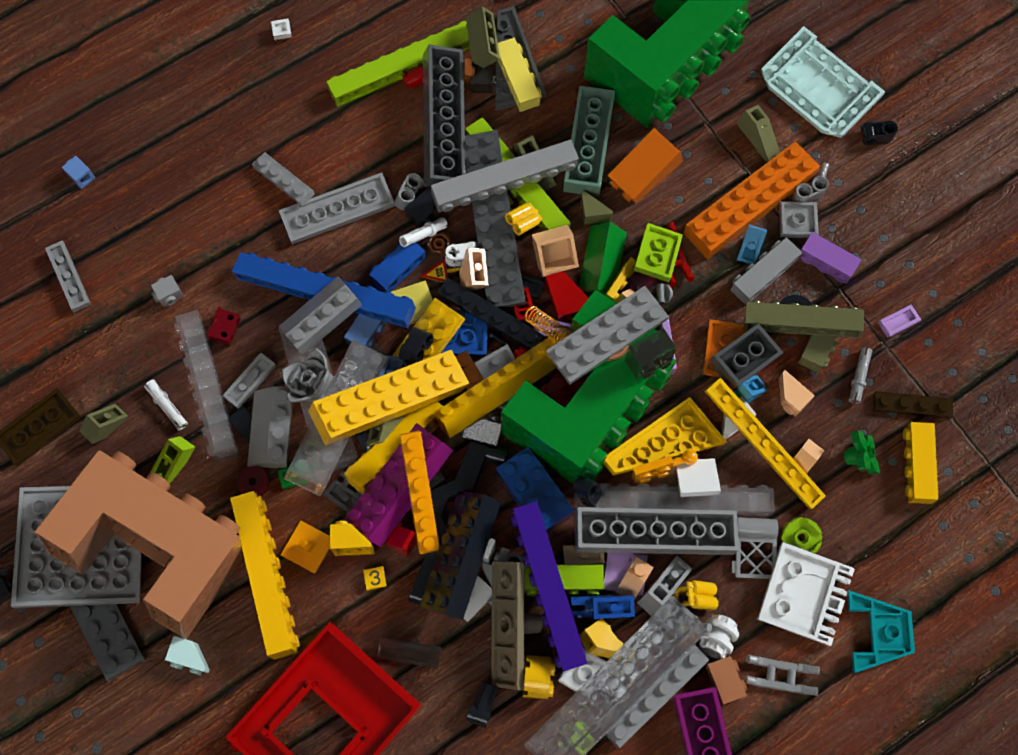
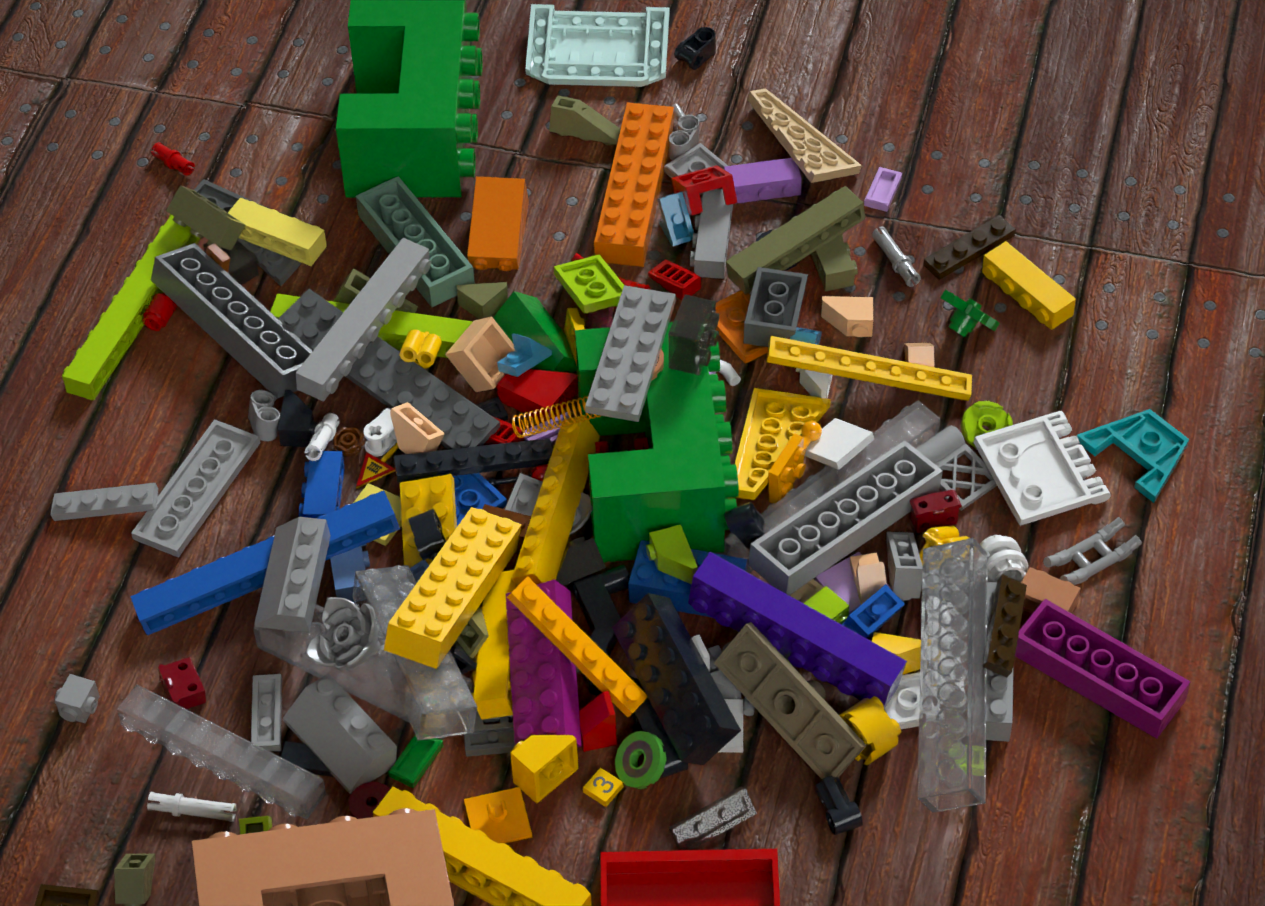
camera: 40 degrees left, 20 degrees down
none -> dark azure slope [497,333,552,377]
none -> bright green tile [615,731,666,789]
none -> lime slope [646,525,698,584]
none -> red slope [648,259,701,302]
none -> red panel [671,165,738,215]
none -> white arm [719,360,741,386]
none -> tan wing [747,89,862,183]
none -> dark red piece [909,489,962,533]
none -> dark brown plate [982,574,1027,678]

